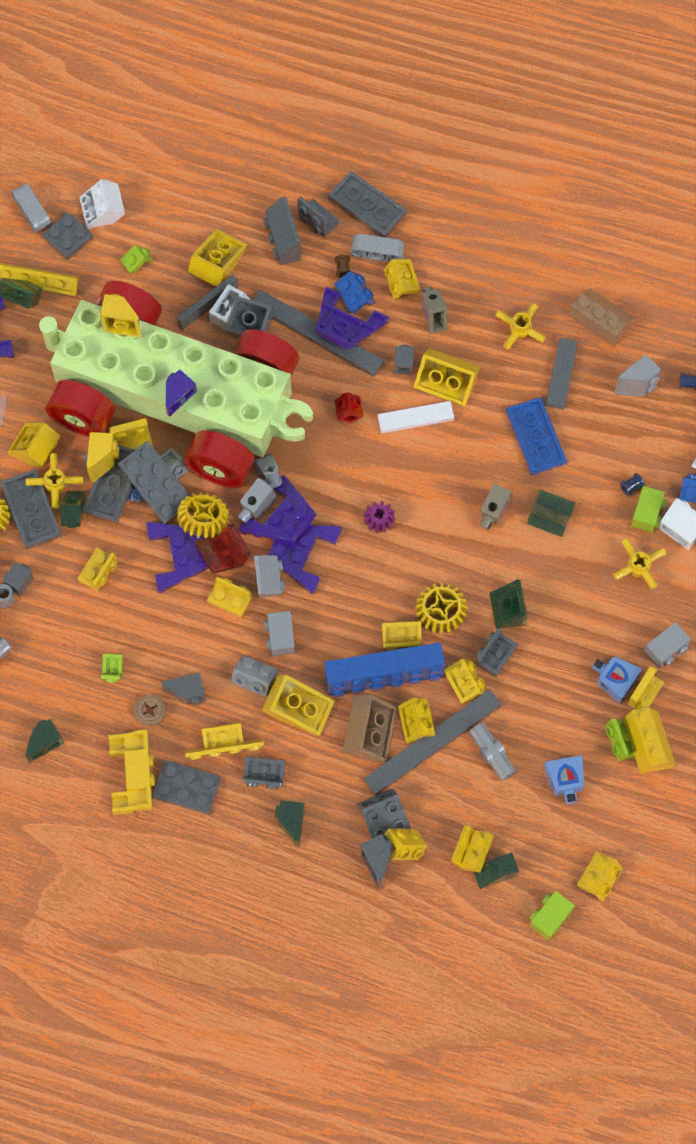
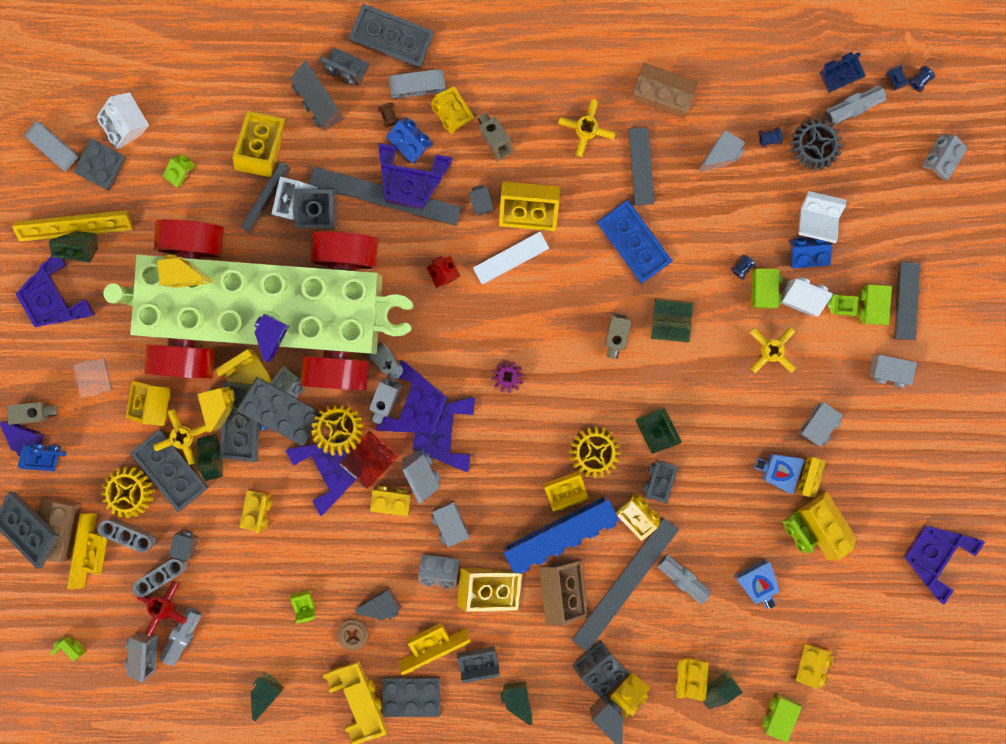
camera: 20 degrees left, 20 degrees up
yellow bracket [398,698,435,743] -> none

